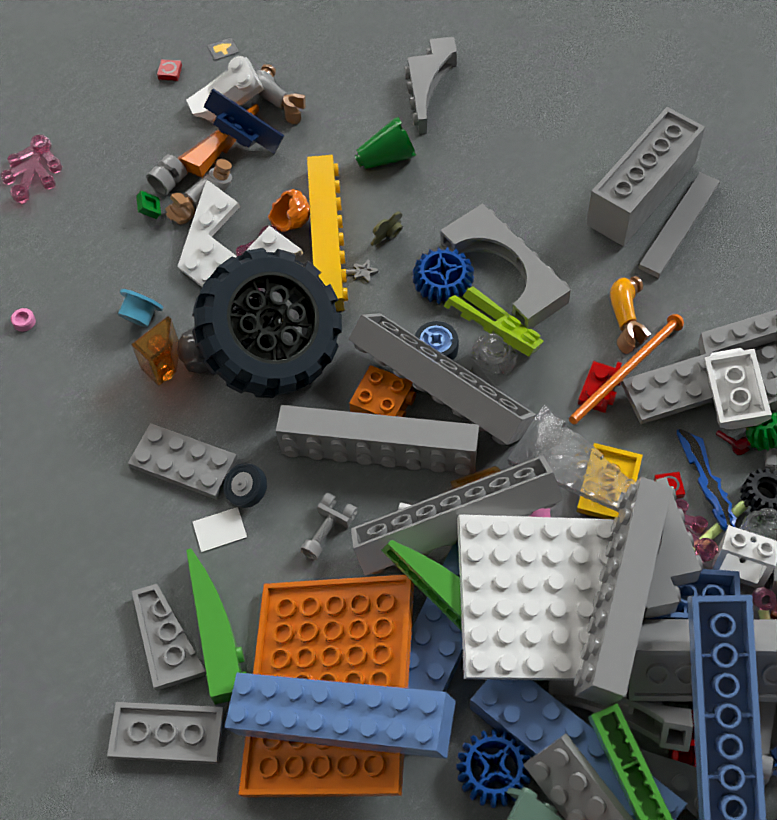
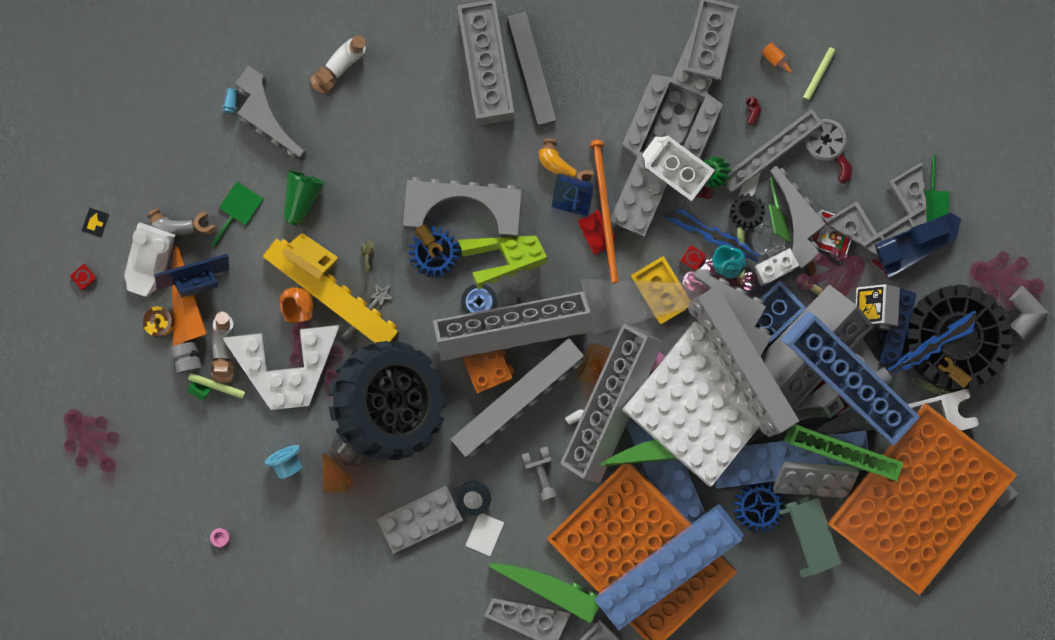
camera: 45 degrees left, 25 degrees up
none -> reddish brown piece [143,306,174,337]
none -> yellowish green bar [188,373,245,399]
none -> green piece [211,181,263,247]
none -> medium azure pin [222,88,238,114]
none -> yellow container [282,233,339,279]
none -> piece [310,35,366,95]
none -> pearl gold bar [414,224,443,258]
none -> tile [551,173,595,217]
none -> teal hair [712,244,747,279]

